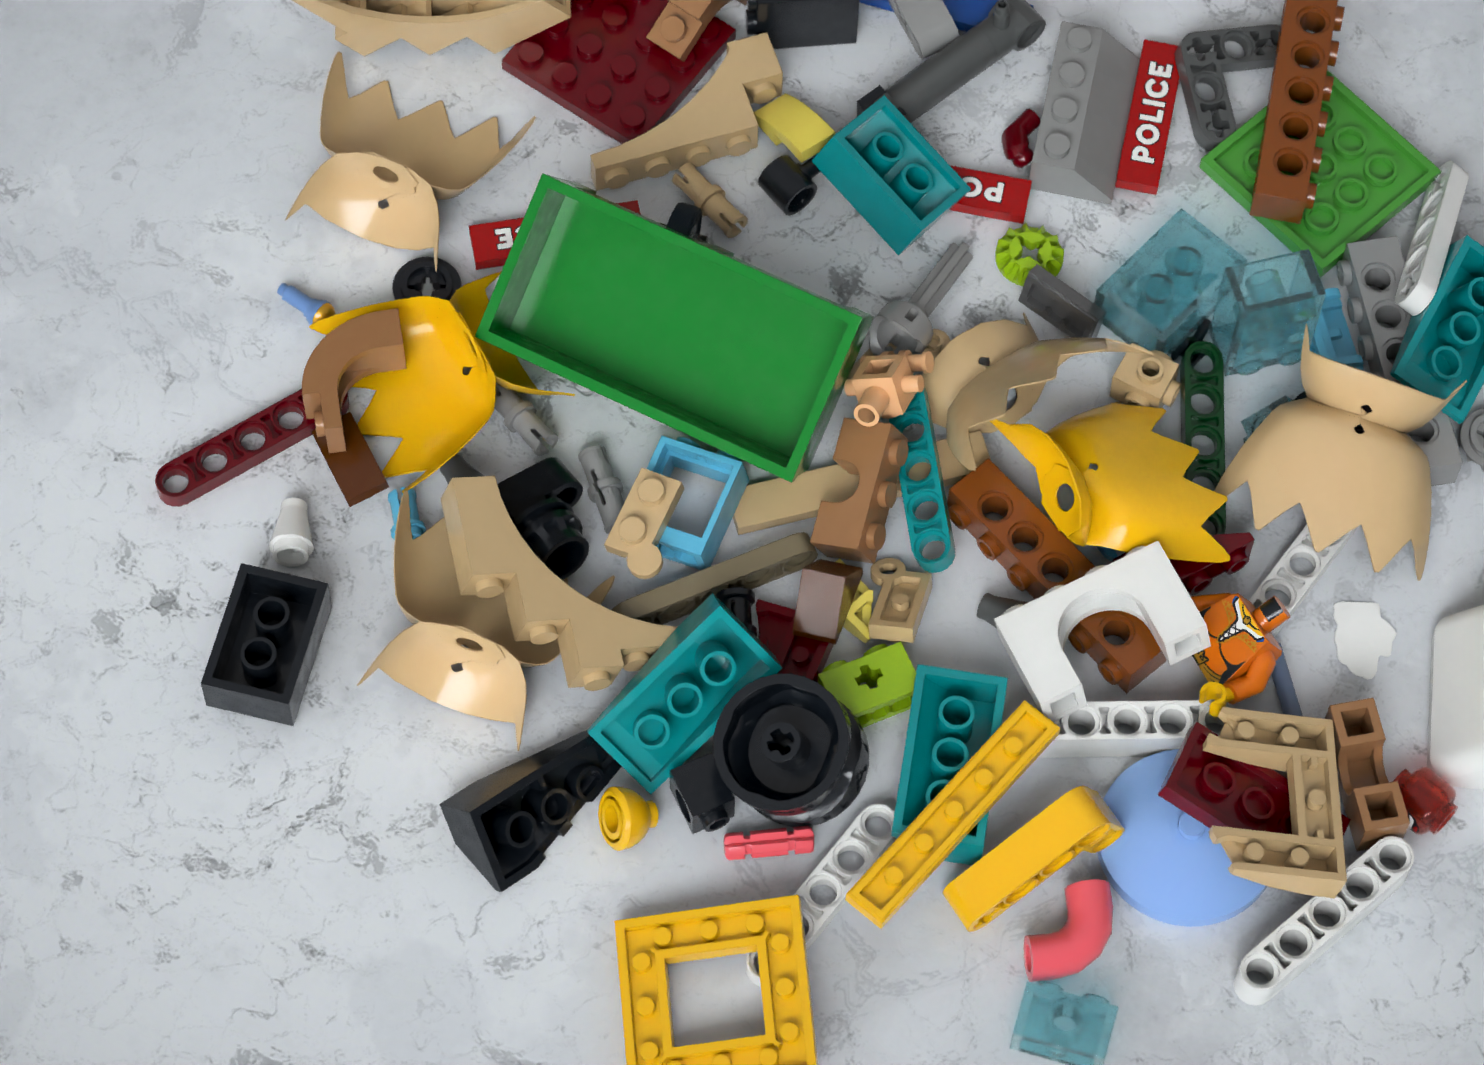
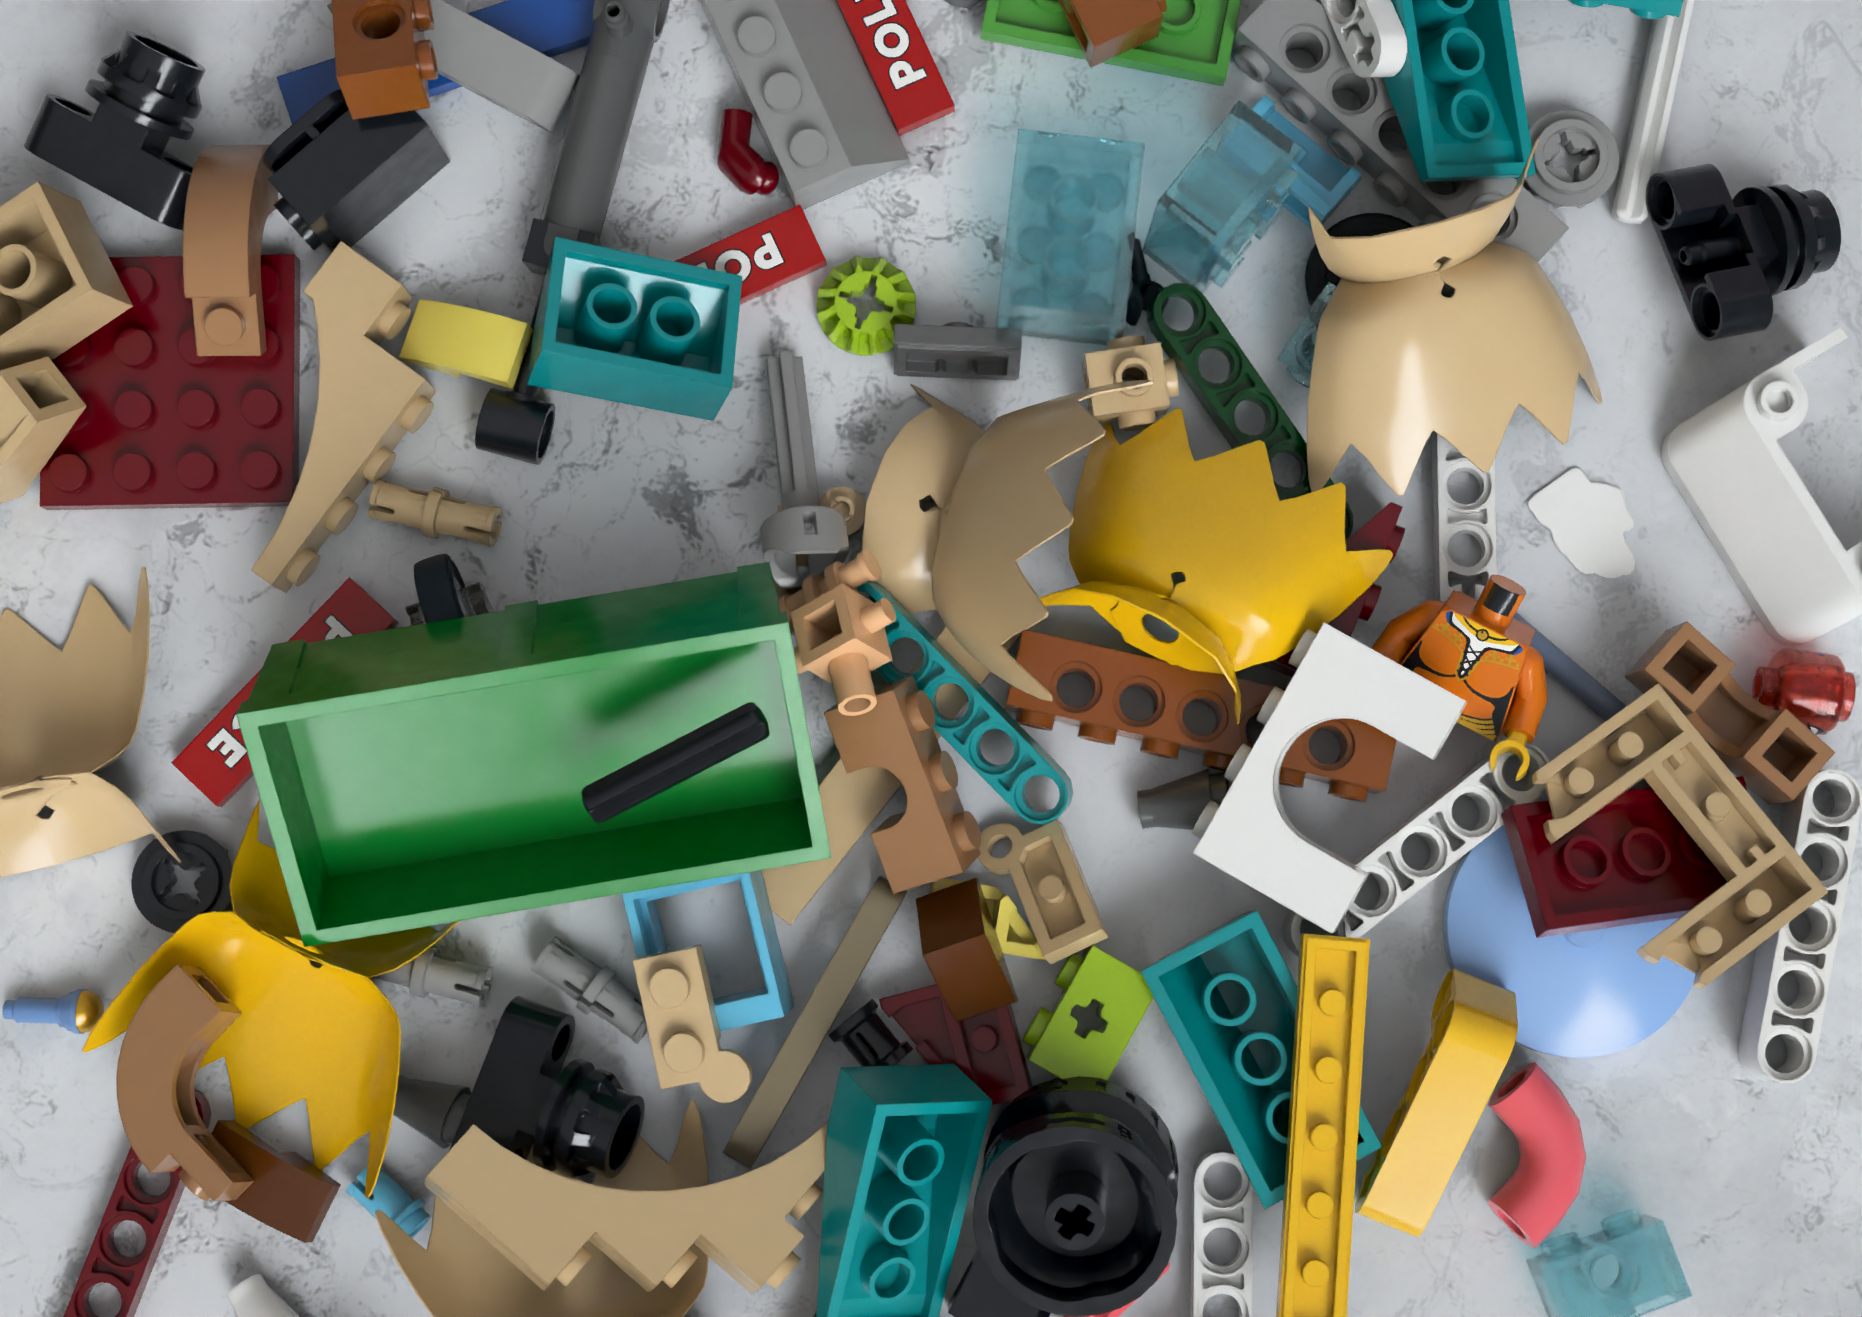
camera: 35 degrees left, 20 degrees up
none -> black axle [582,702,770,823]

